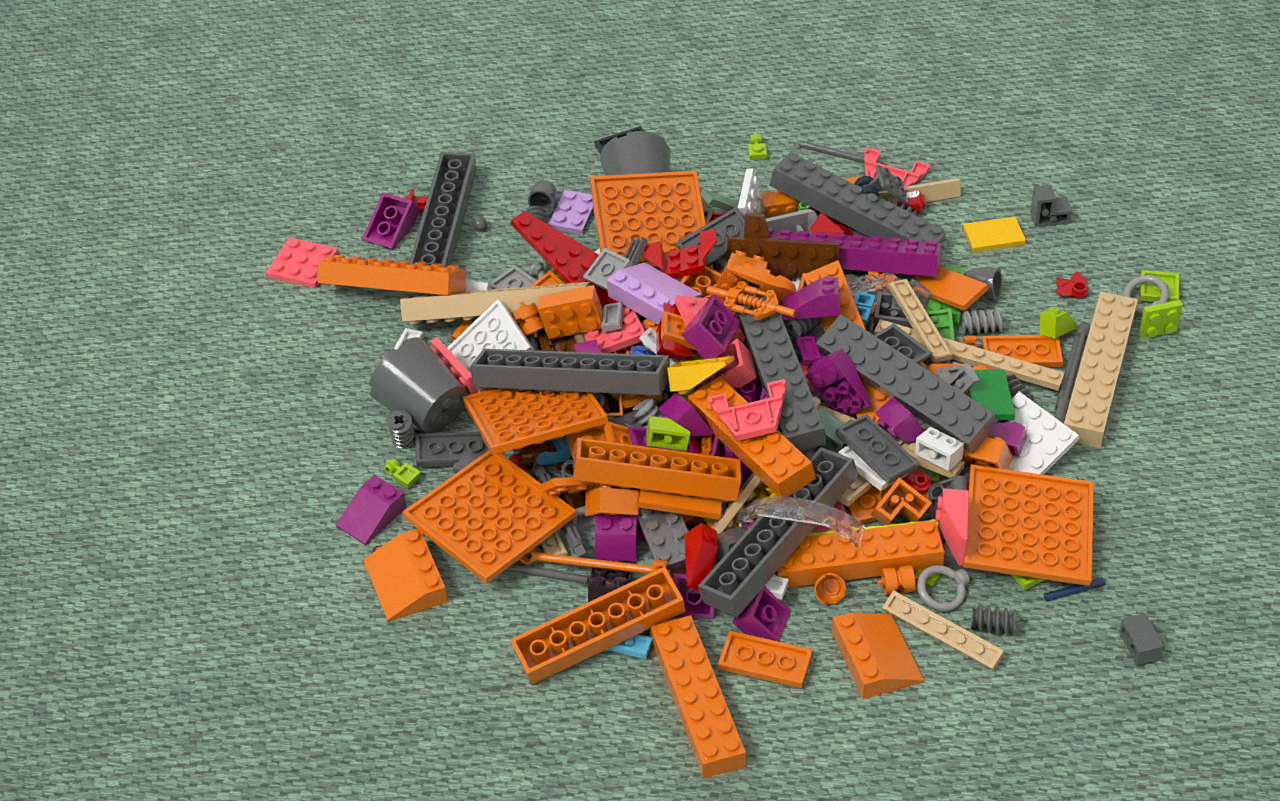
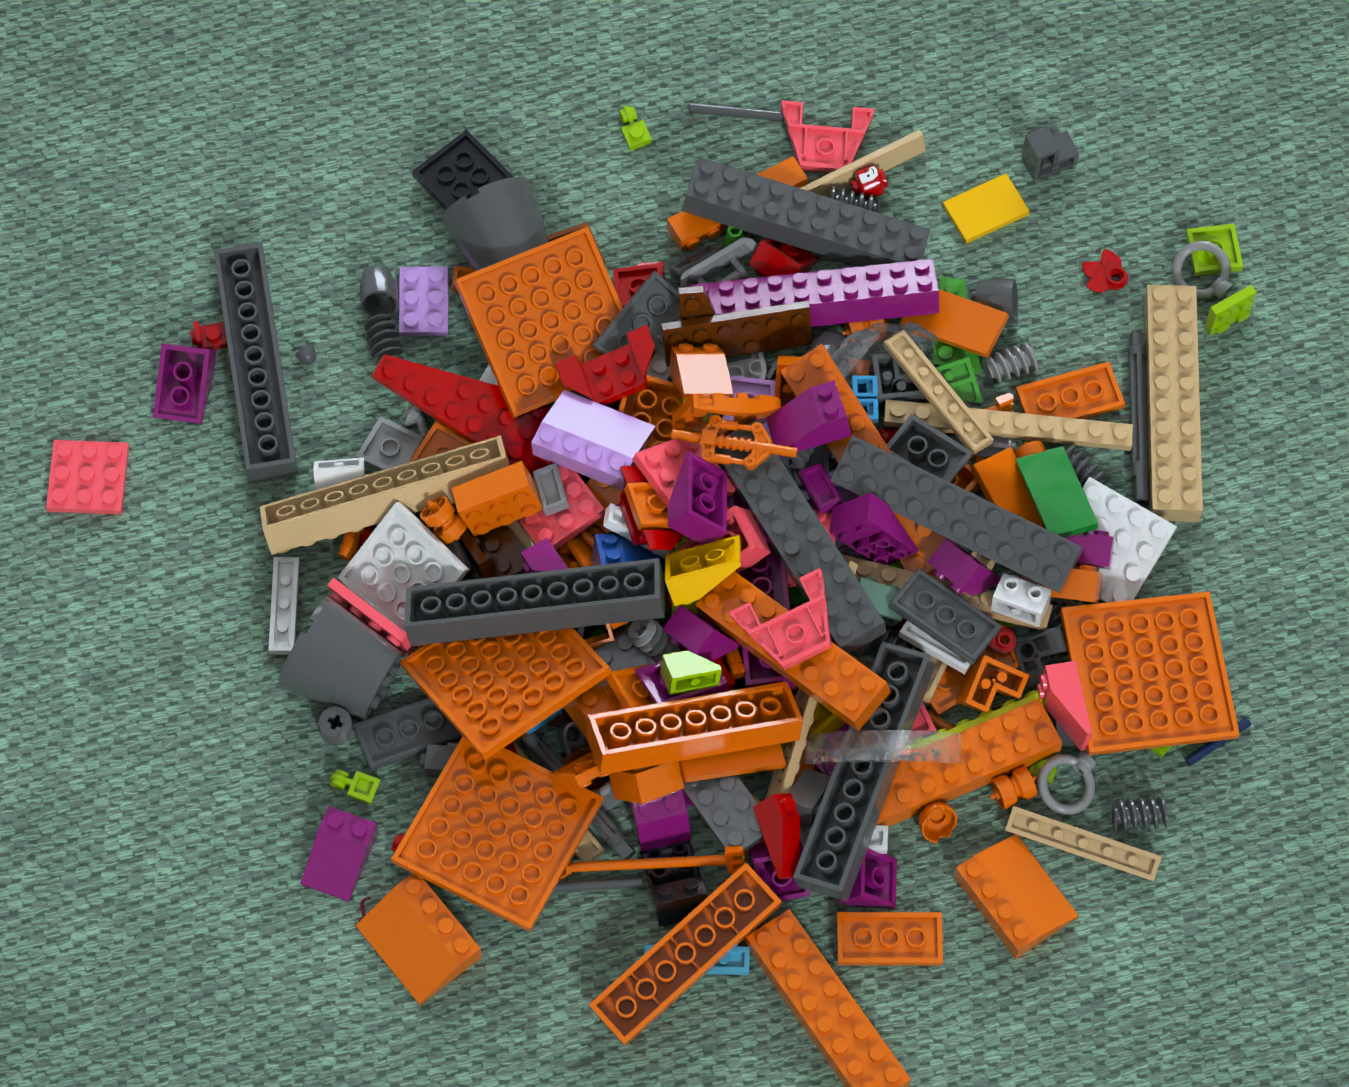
camera: 20 degrees left, 20 degrees up
orange brick [318,255,466,295] -> none
light grey plate [583,248,633,291] -> none
dark grey tile [624,237,648,266] -> none
sand green tile [700,189,739,211] -> none
white plate [738,169,762,219] -> none
dark grey plate [854,164,908,204] -> none
light grey wing [934,363,980,394] -> none
lime slope [1039,307,1077,339] -> none
dark grey brick [1119,613,1165,665] -> none

